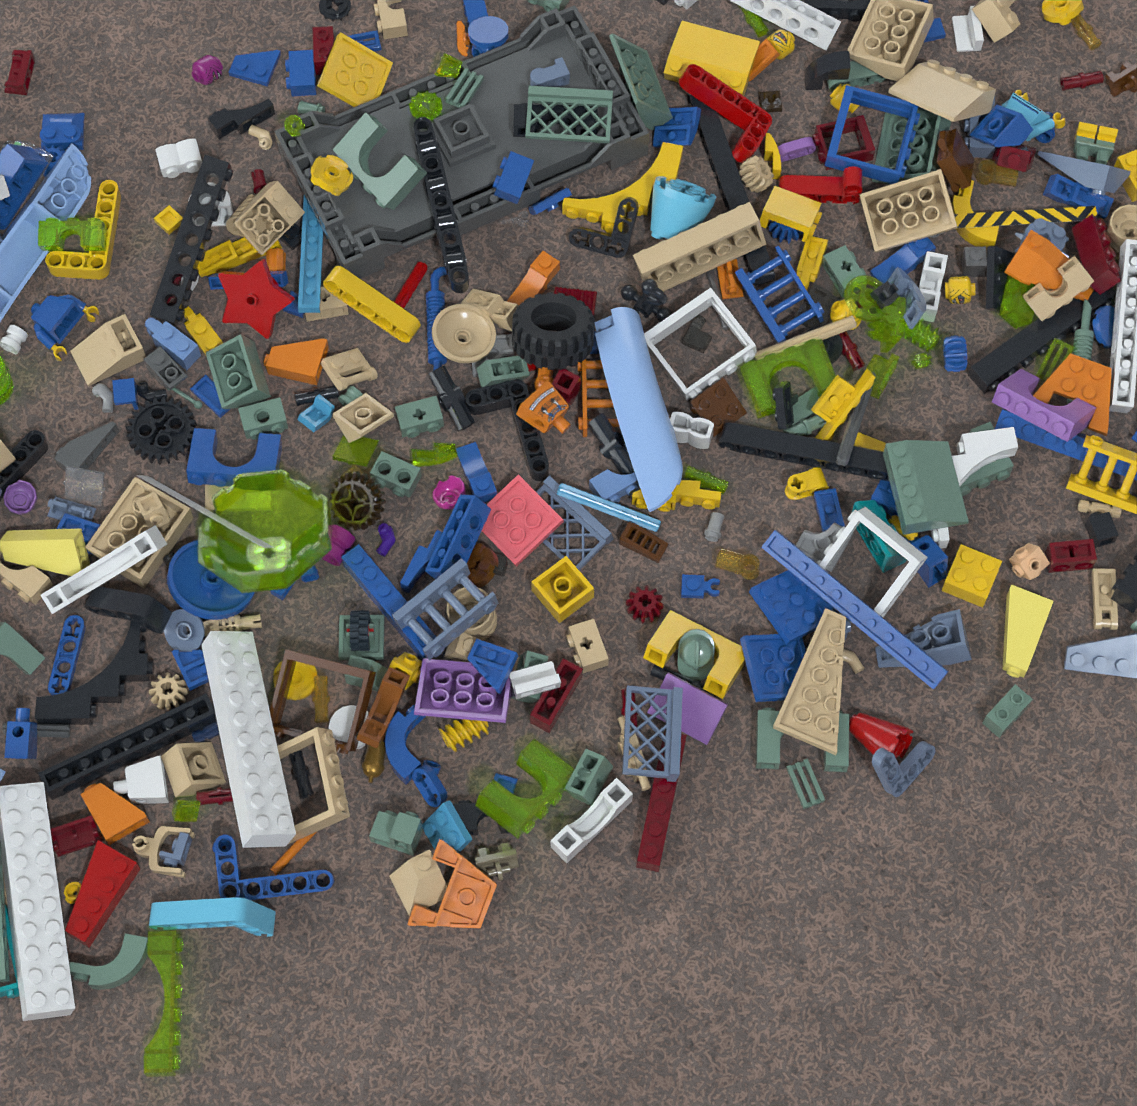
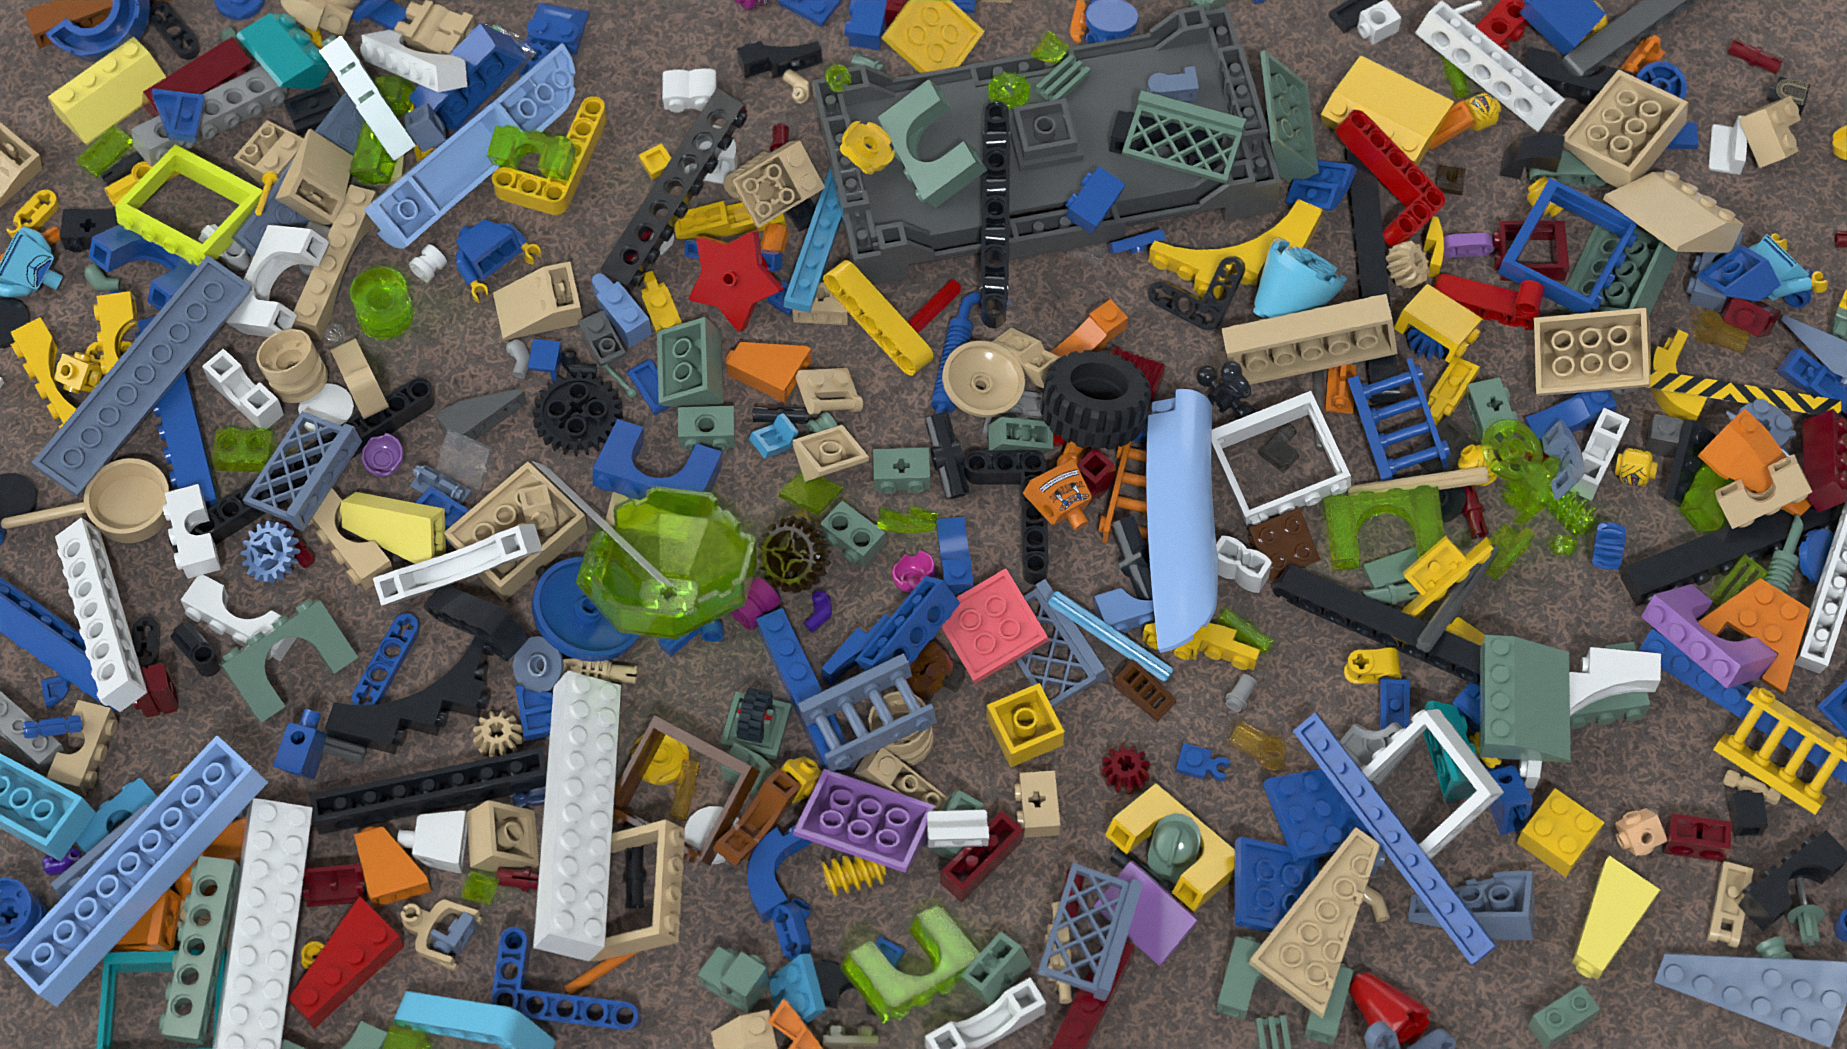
camera: 15 degrees right, 5 degrees down
pearl gold piece [362,741,386,783] -> none
blue wing [467,639,518,694] -> none
black hinge [773,381,798,429] -> none
black tile [870,281,901,311] -> none
reddish brown piece [937,128,974,192] -> none

